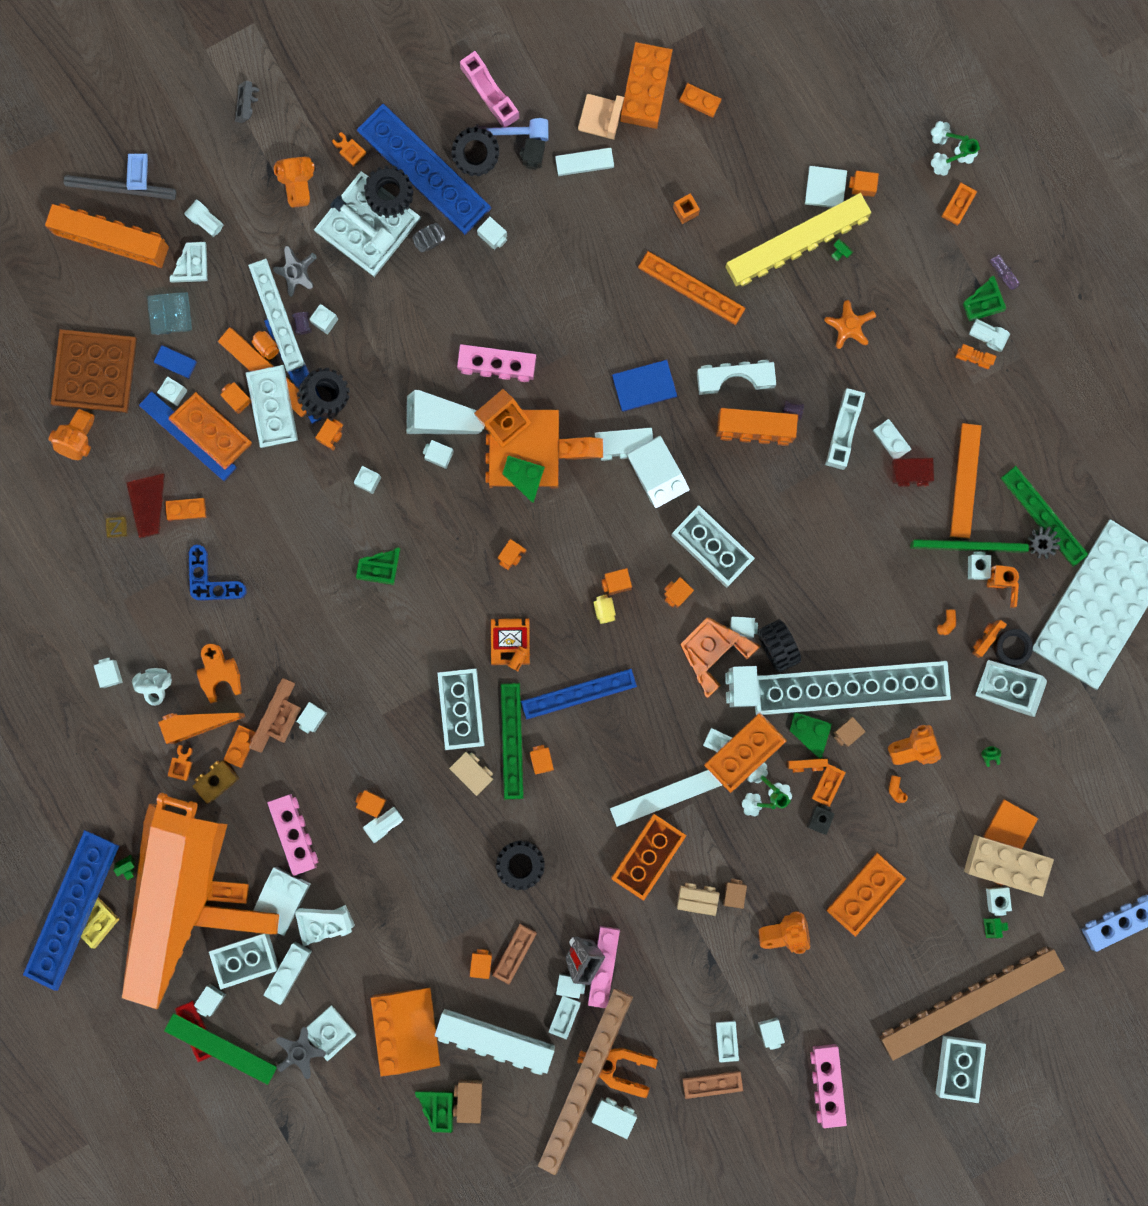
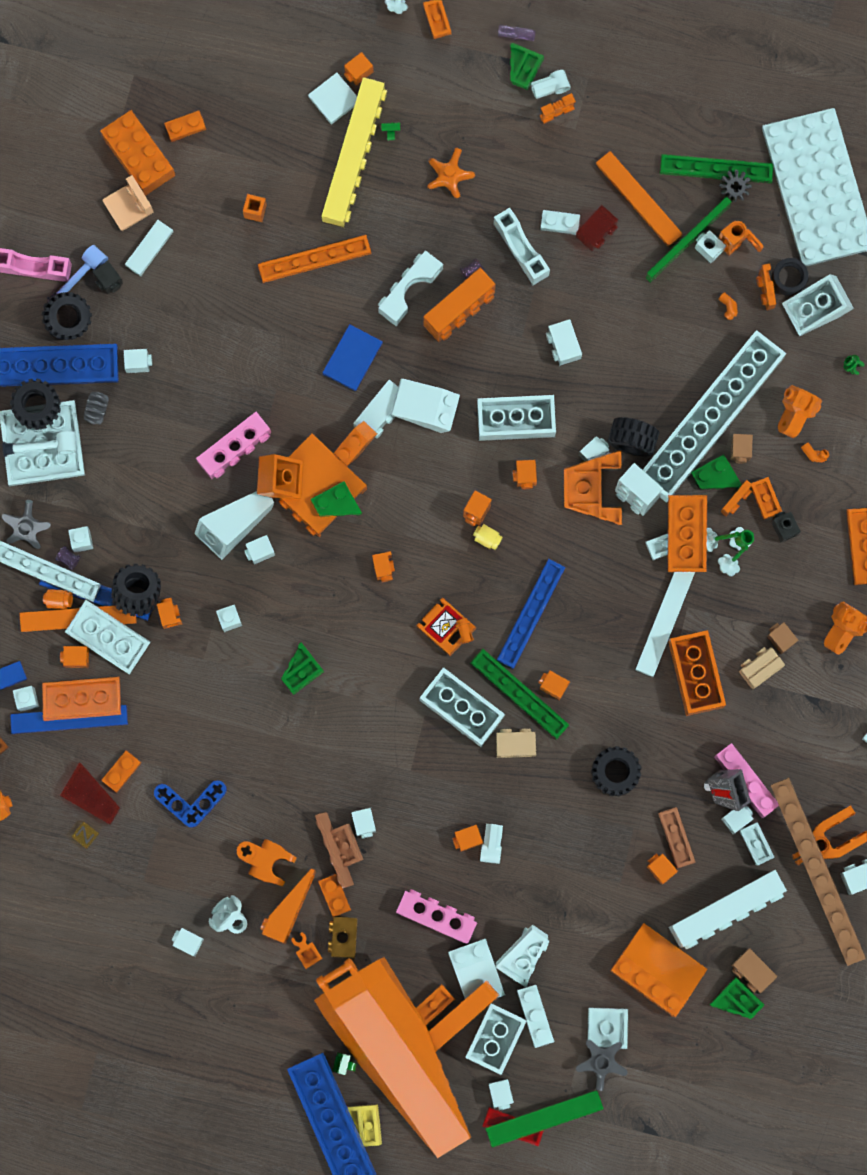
camera: 45 degrees left, 5 degrees down
none -> light aqua brick [546,319,582,365]

